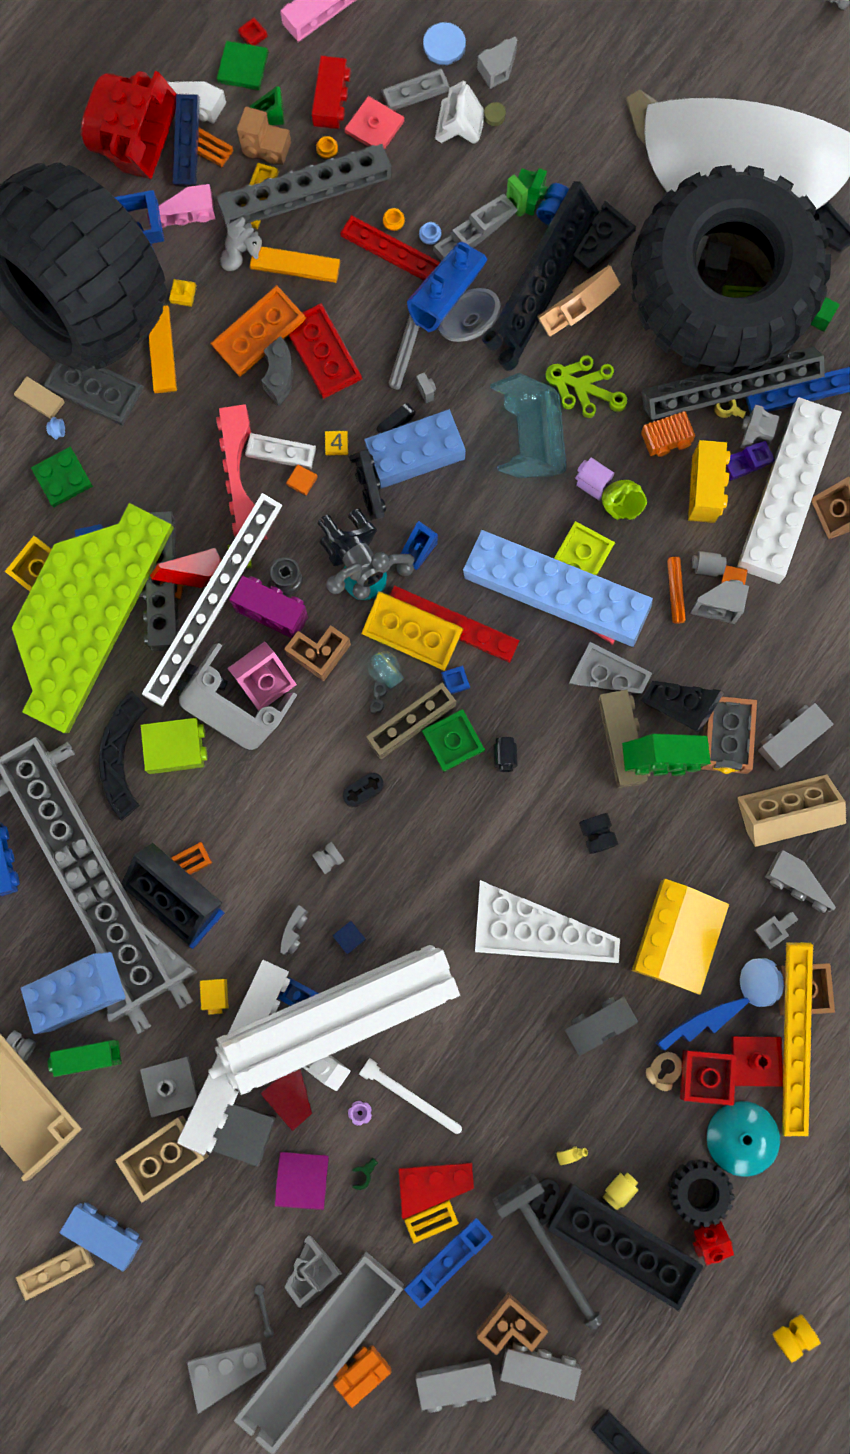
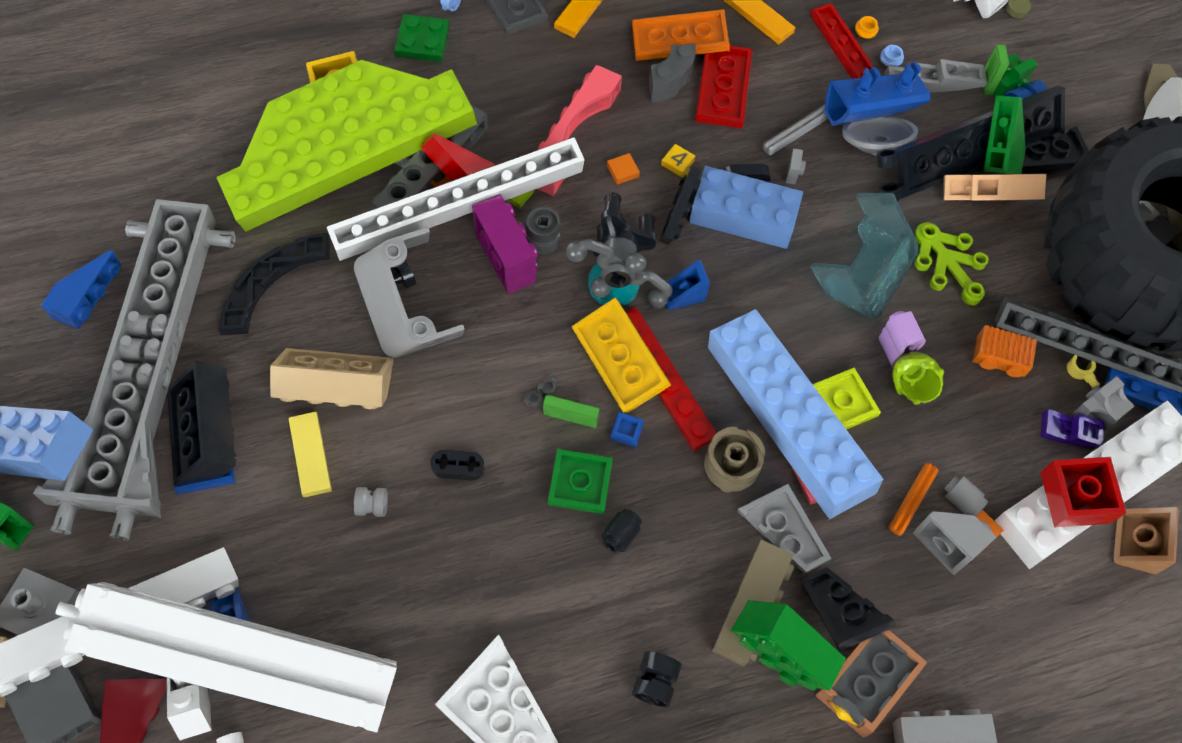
camera: 30 degrees right, 15 degrees down
lime brick [141,718,208,774] -> none
orange tile [171,842,212,875] -> none
yellow brick [200,979,229,1015] -> none
bright pink slope [227,641,297,711] -> none
white tile [245,433,316,469] -> none
light grey slope [280,905,308,956] -> none
medium nougat brick [284,625,351,681] -> none
dark blue tile [332,921,366,955] -> none
dark tan brick [366,683,456,760] -> none
clear light blue piece [368,651,404,689] -> none
yellow brick [688,440,730,523] -> none
none -> tan slope [270,348,393,409]
none -> light yellow tile [289,412,332,498]
none -> bright green tile [543,395,600,428]
none -> dark tan brick [704,427,765,493]
none -> green slope [984,95,1026,174]
none -> red brick [1040,457,1127,527]

